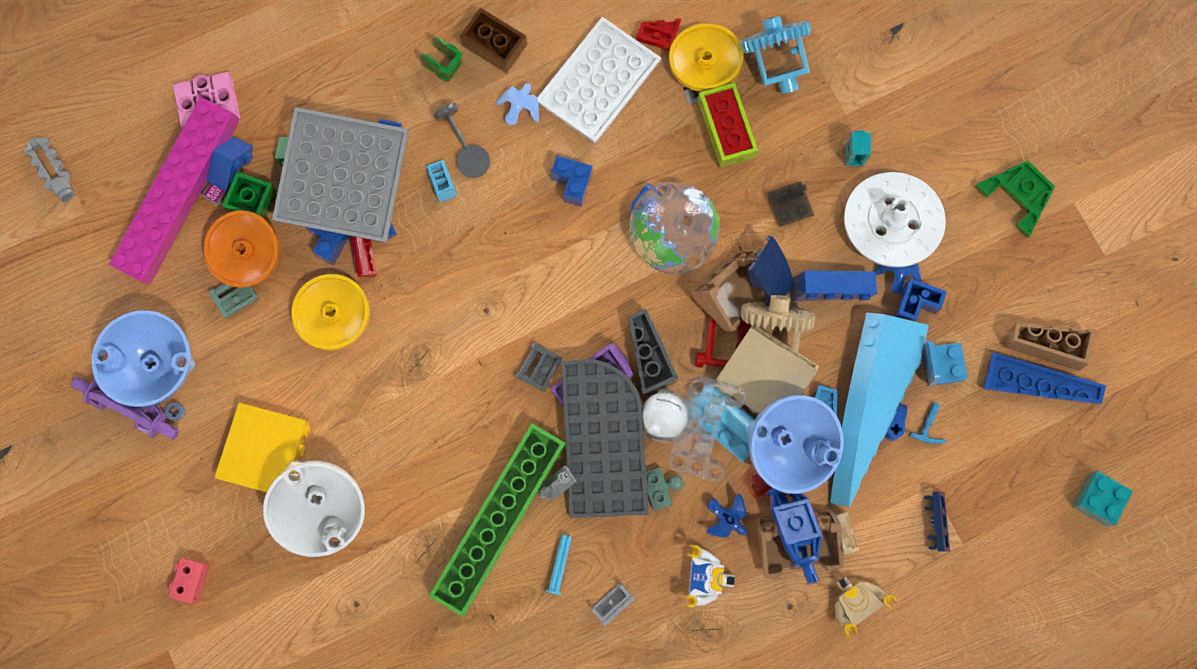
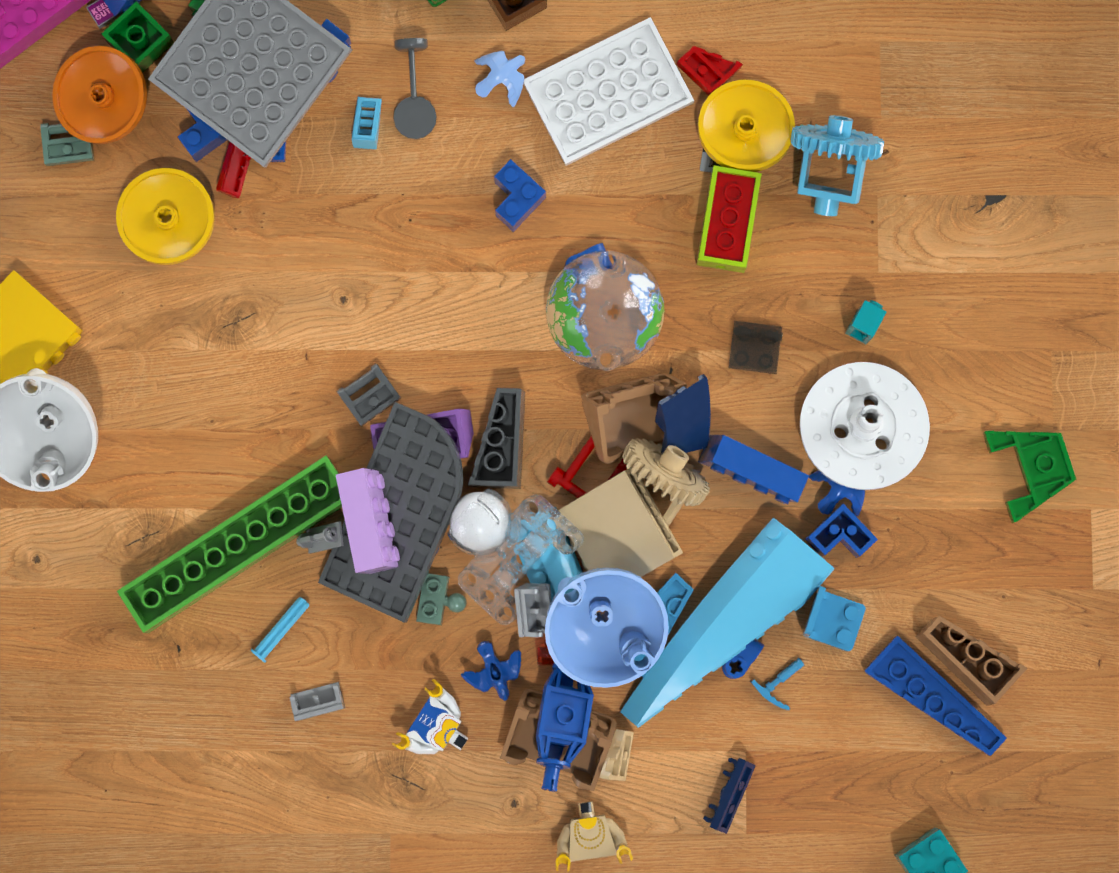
camera: 25 degrees right, 5 degrees up
none -> lavender piece [336,468,400,574]
none -> light grey hinge [514,583,552,637]

